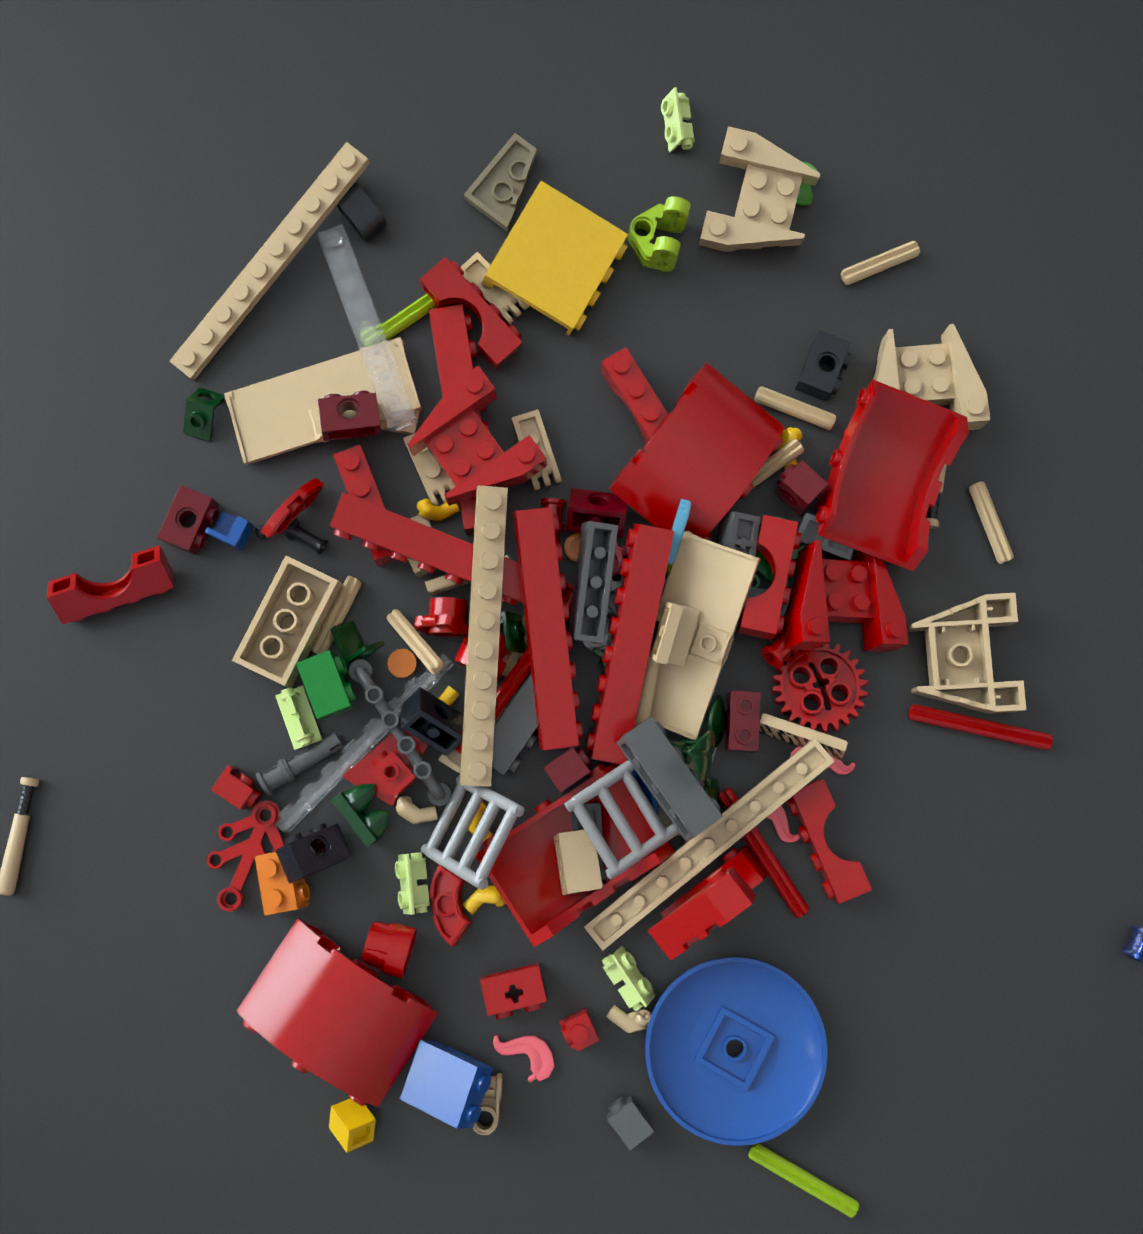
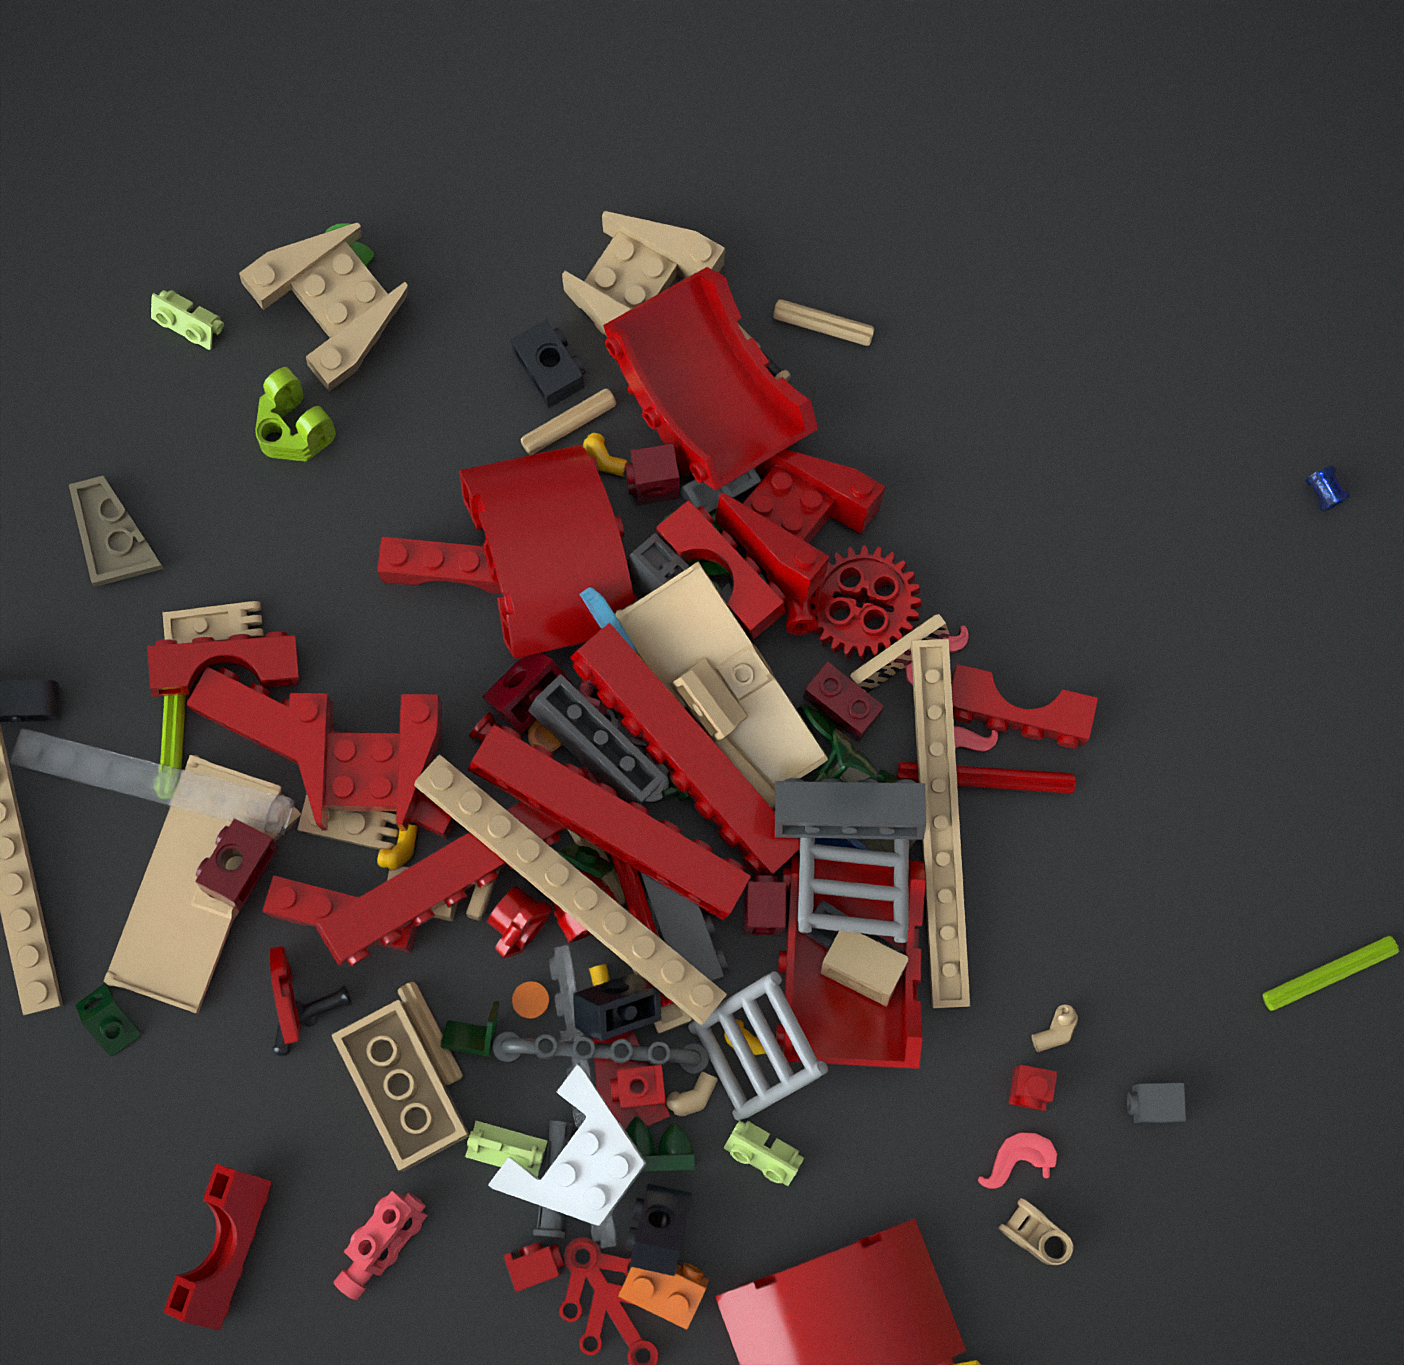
camera: 55 degrees left, 5 degrees down
dark red brick [157,485,219,555] -> none
blue panel [205,512,254,552] -> none
green brick [296,650,356,721] -> none
red piece [362,921,417,979] -> none
tan axle [387,609,444,674] -> none
brick [400,1040,493,1129] -> none
red tile [429,865,472,947] -> none
yellow arm [462,885,506,915] -> none
red brick [480,963,547,1019] -> none
yellow panel [482,181,628,336] -> none
tan hinge [511,409,562,490] -> none
yellowish green hinge [601,946,655,1011] -> none
blue dish [645,957,828,1146] -> none
red wedge [648,845,767,960] -> none
tan axle [739,439,804,498] -> none
tan axle [840,241,920,285] -> none
tan wedge [907,593,1026,714] -> none
red axle [908,704,1053,750] -> none
none -> coral brick [333,1191,428,1301]
none -> white wing [488,1065,647,1226]

